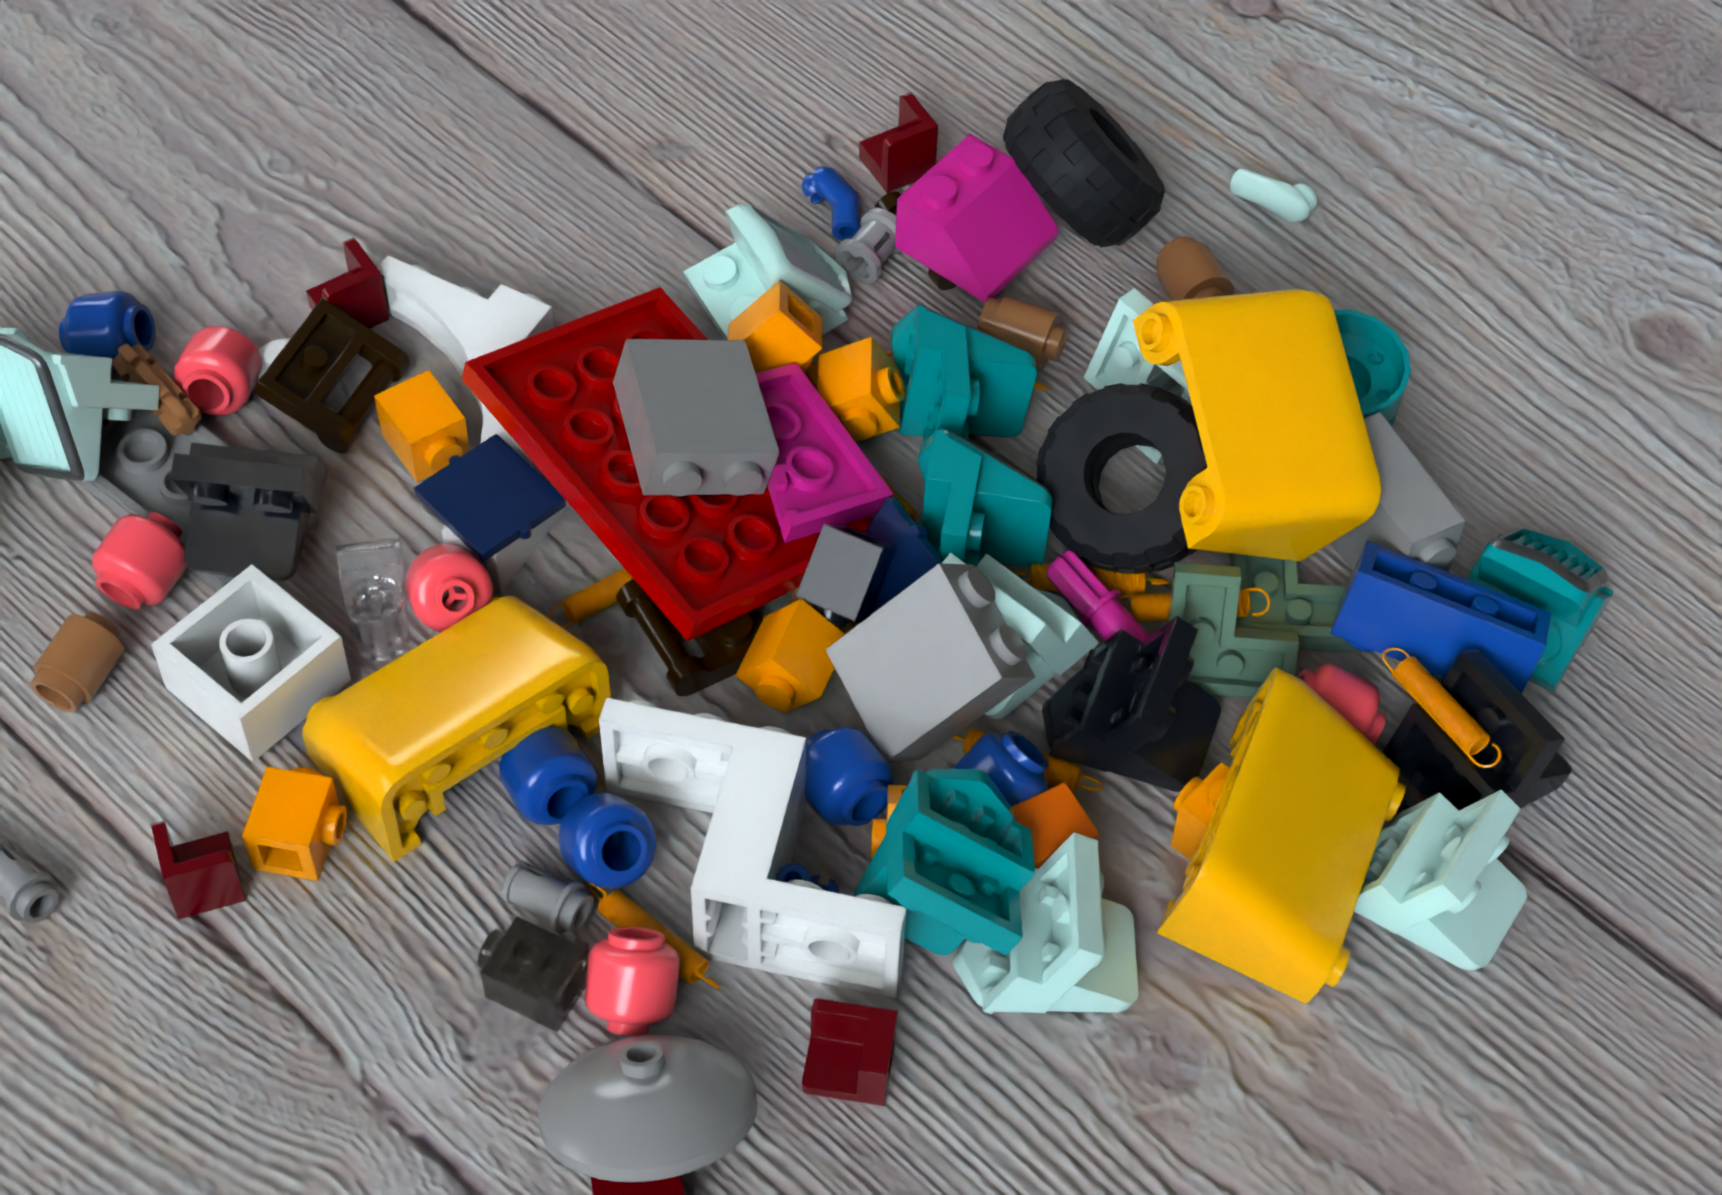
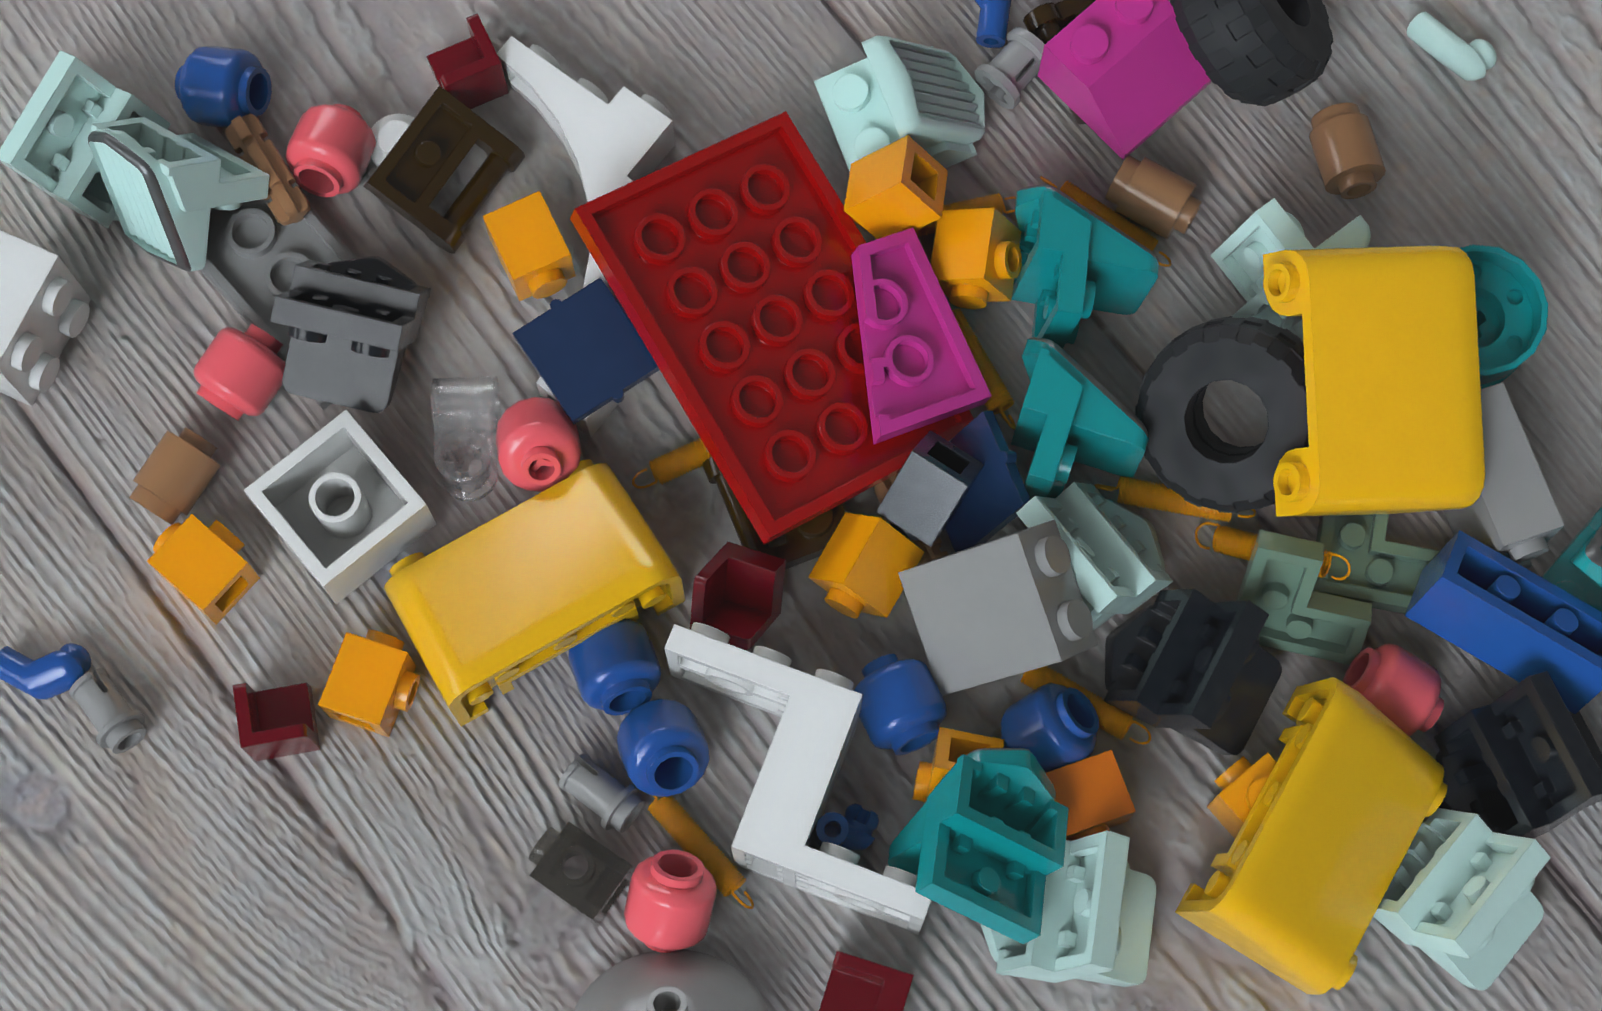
camera: 10 degrees right, 20 degrees up
light grey brick [613,339,780,496] -> none
dark pink axle [1046,550,1151,642] -> none
light orange piece [1382,648,1502,768] -> none
none -> light orange brick [147,514,260,625]
none -> dark red panel [690,541,786,650]

